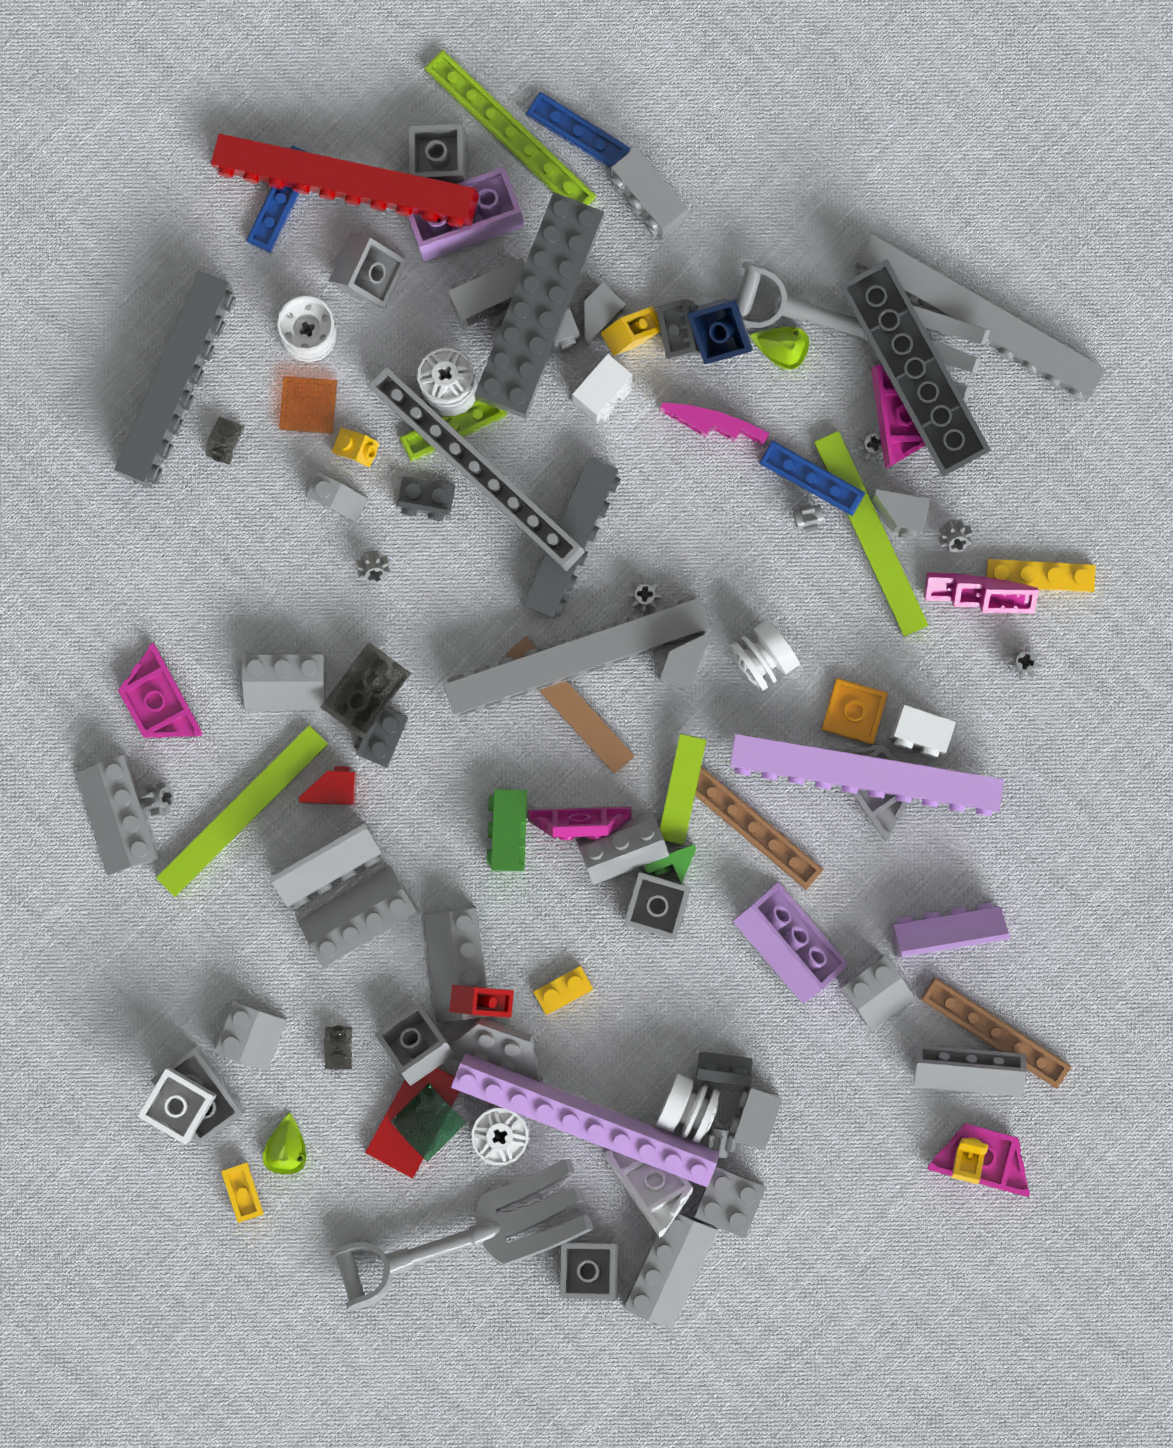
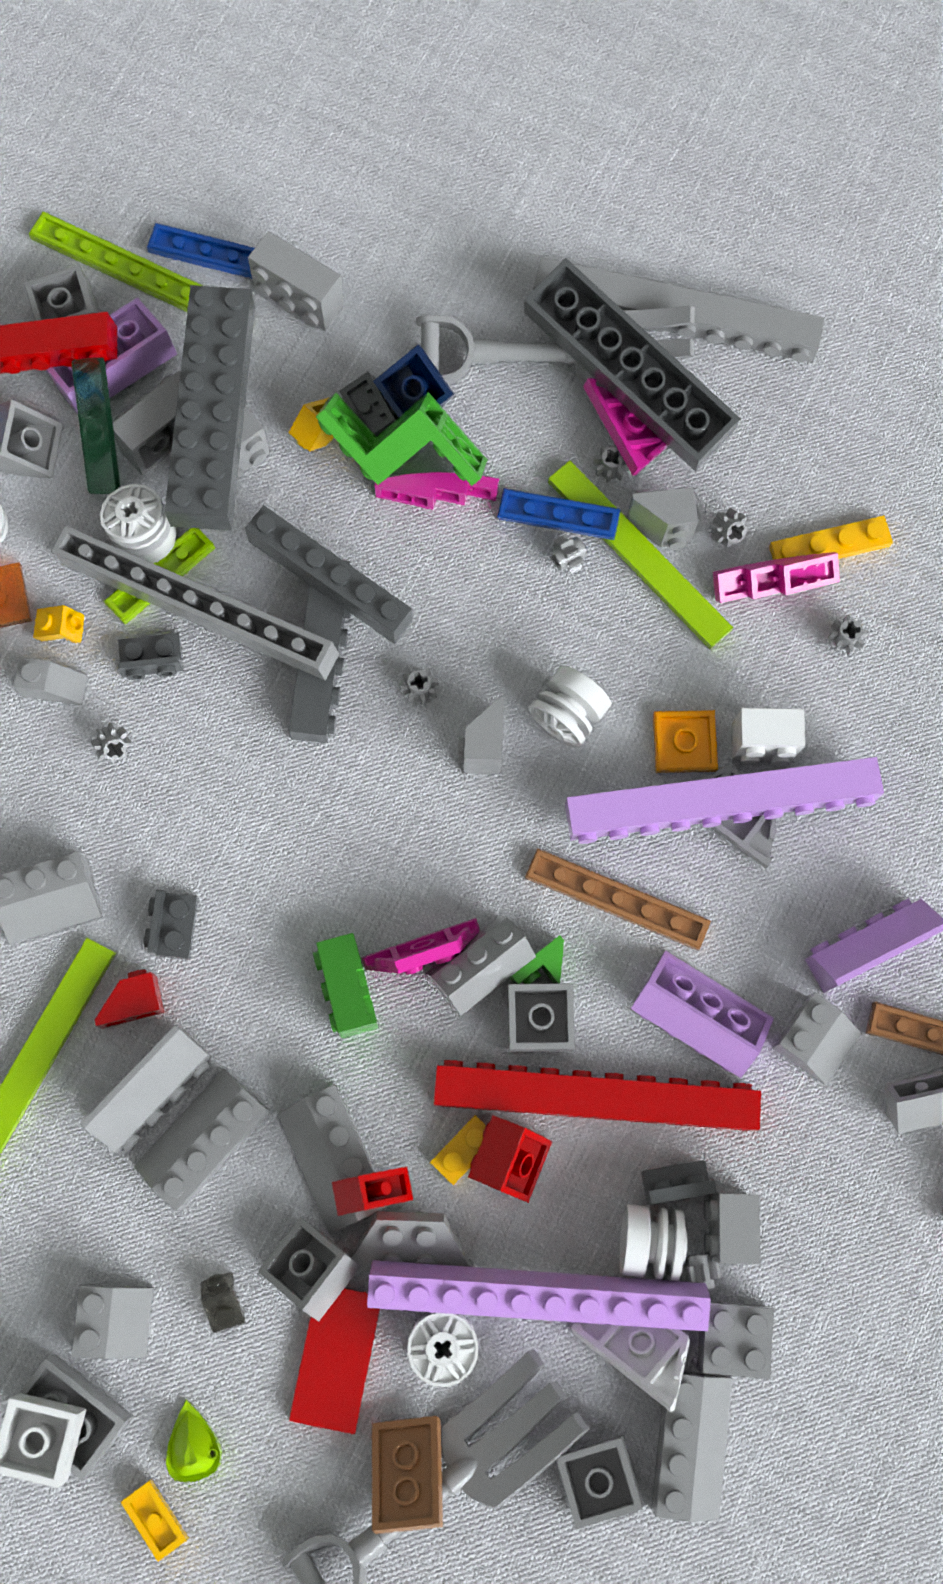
camera: 20 degrees left, 10 degrees down
clear smoke slope [320,642,411,739] -> none
clear green slope [390,1083,467,1162] -> none
light grey brick [444,596,711,719] -> none
medium nougat tile [506,636,634,774] -> none
white brick [572,354,633,423] -> none
light grey slope [584,282,626,347] -> none
lime tile [660,733,707,845] -> none
lime piece [749,327,809,371] -> none
none -> clear green piece [72,357,121,494]
none -> dark grey brick [245,505,413,644]
none -> bright green bracket [316,392,488,486]
none -> medium nougat plate [372,1416,443,1534]
none -> red brick [434,1060,761,1131]
none -> red slope [468,1115,553,1203]

